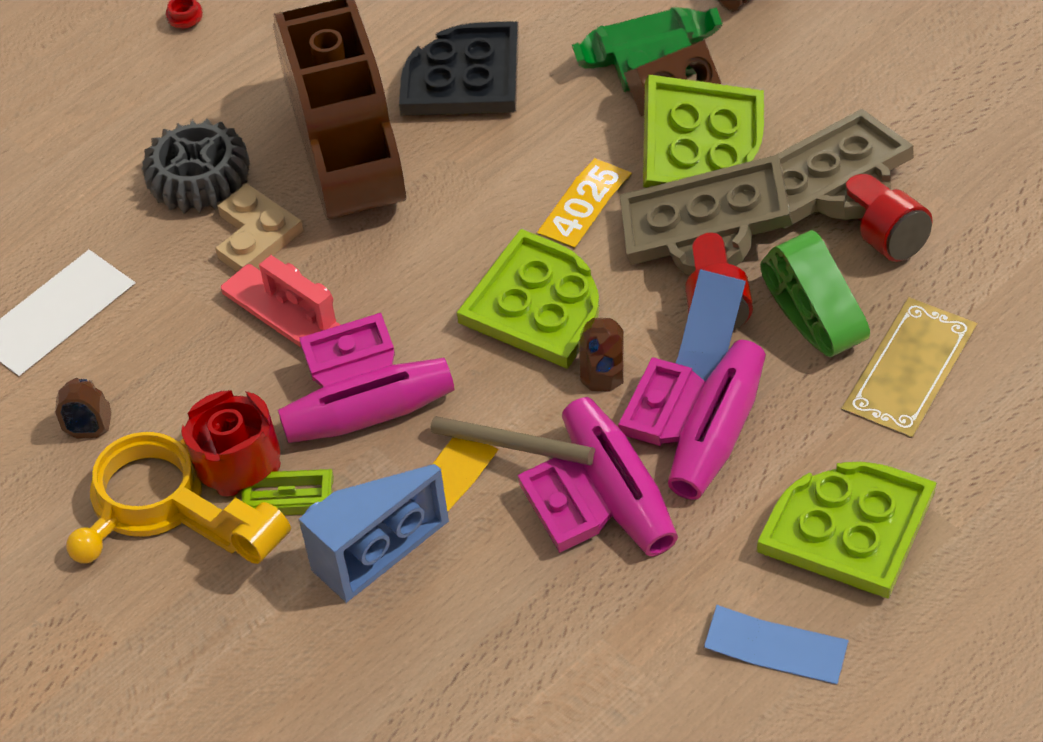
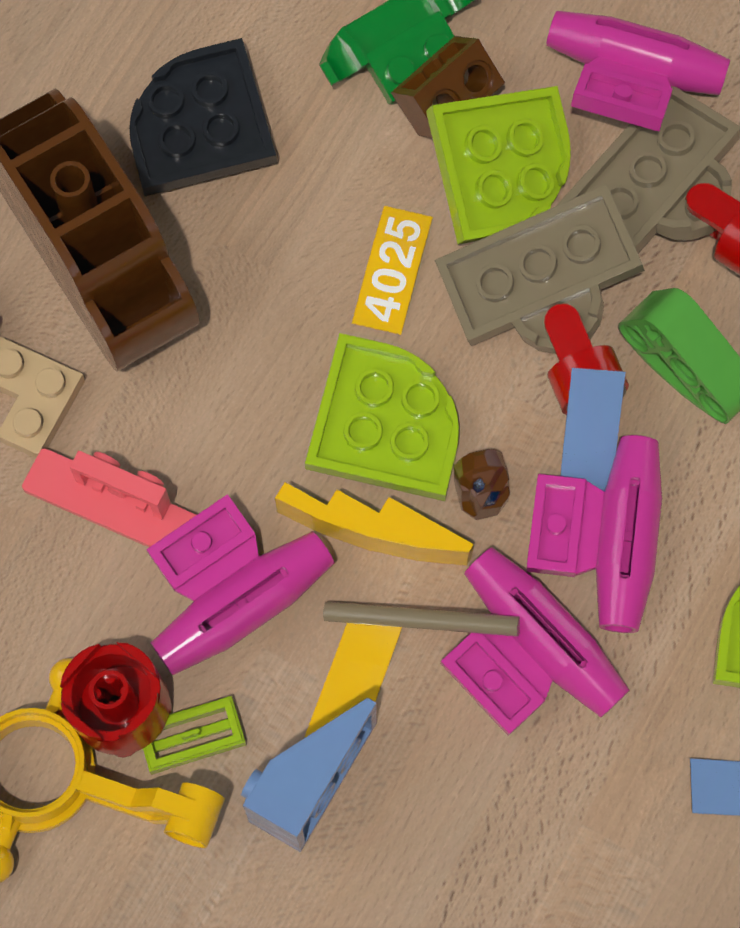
camera: 20 degrees left, 20 degrees up
none -> yellow slope [275,482,474,566]
none -> dark pink plate [546,11,731,132]

